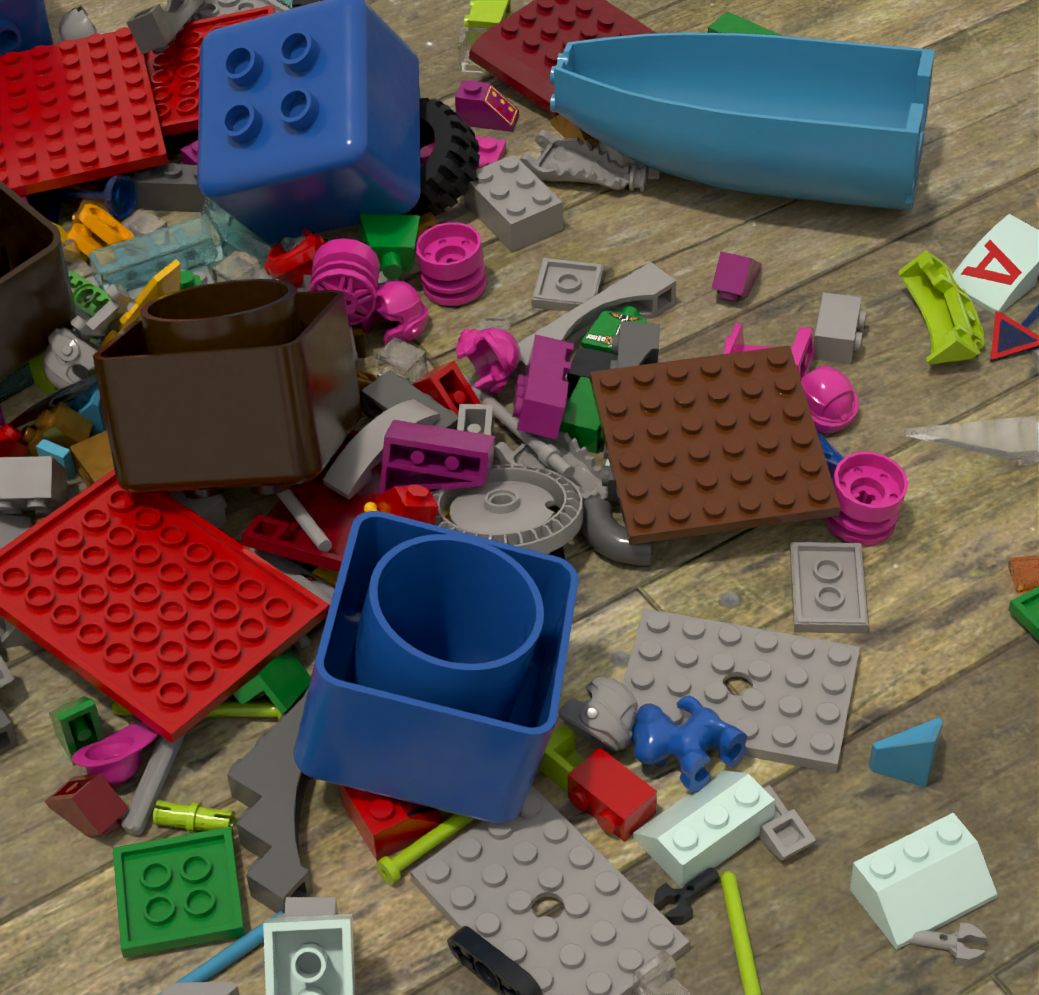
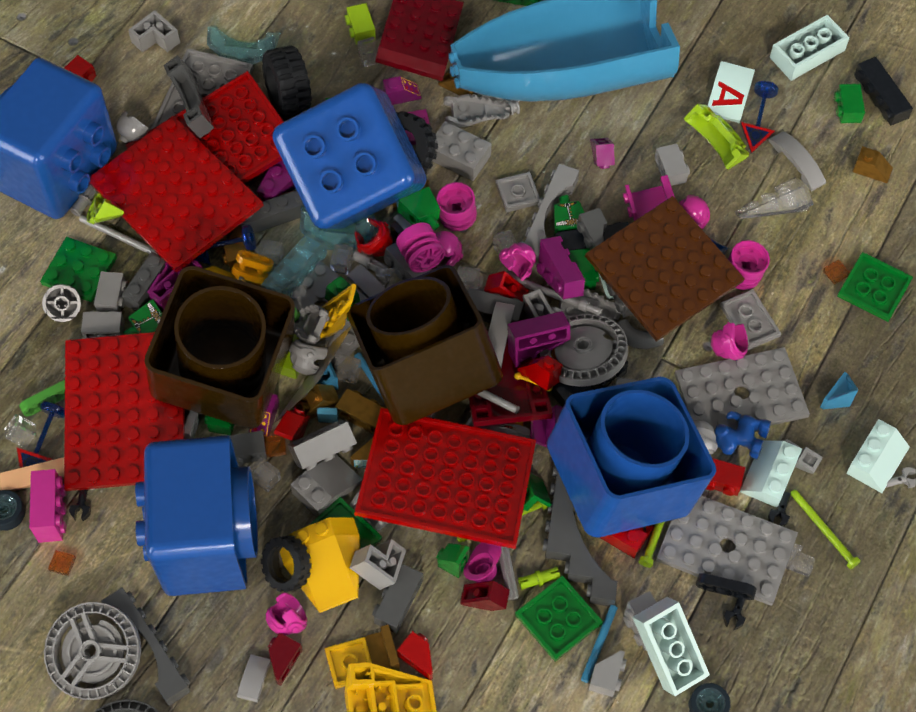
camera: 30 degrees left, 15 degrees up
none -> dark pink helmet [711,322,748,361]

